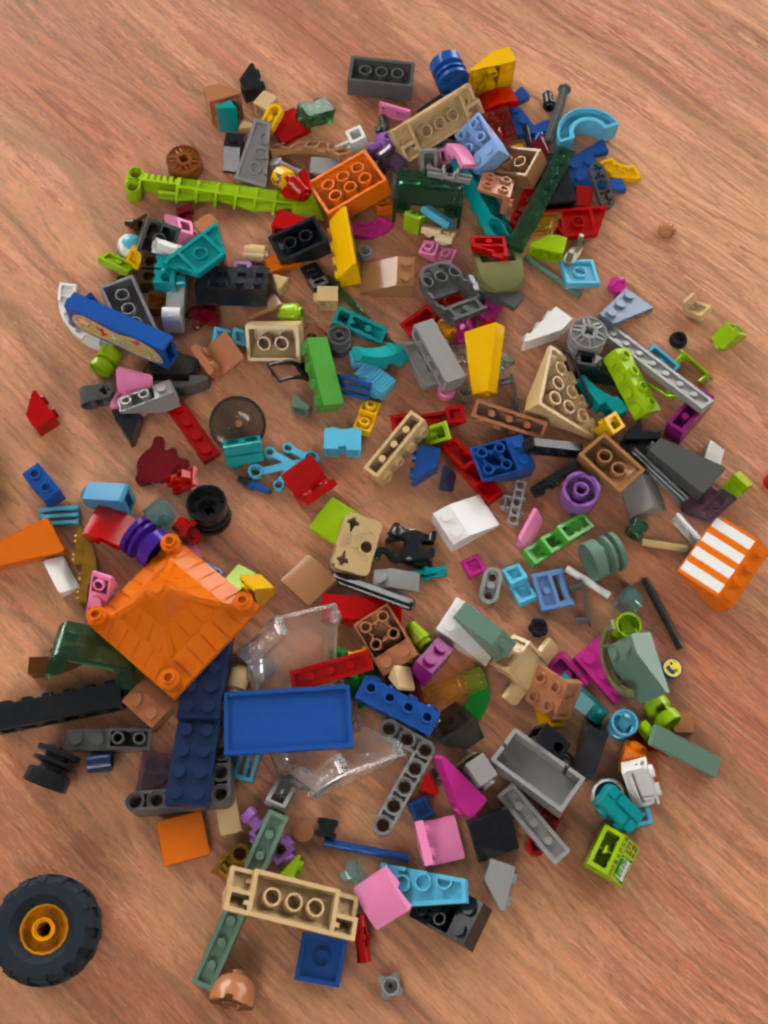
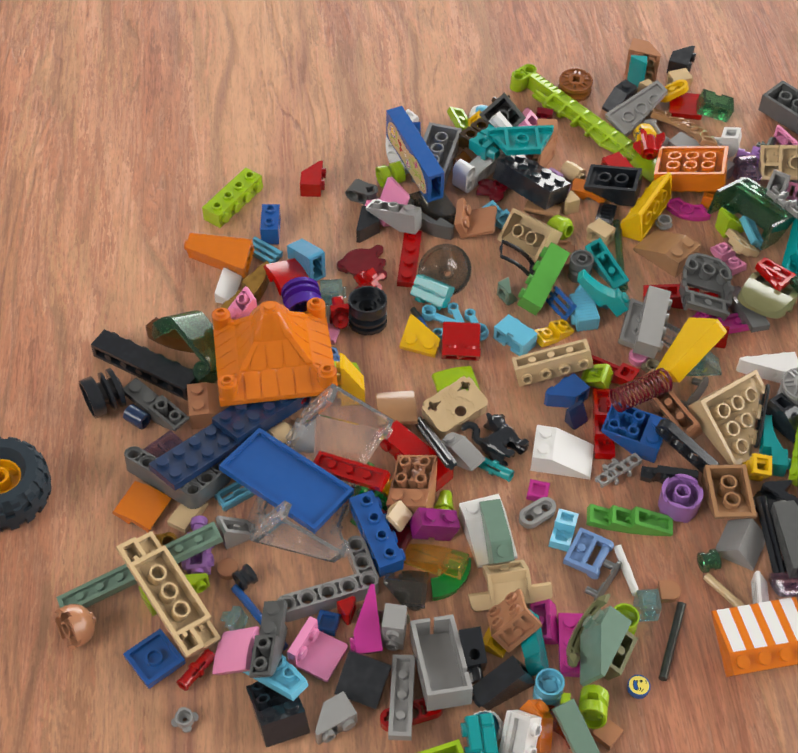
camera: 45 degrees right, 15 degrees down
light orange bush [436,319,457,341] -> none
bright pink slope [515,508,543,550] -> none
black plate [528,618,548,638] -> none
sand green wheel [578,532,628,581] -> none
none -> dark grey slope [249,600,288,678]
none -> yellow wing [399,314,441,358]
none -> dark red piece [609,368,673,413]

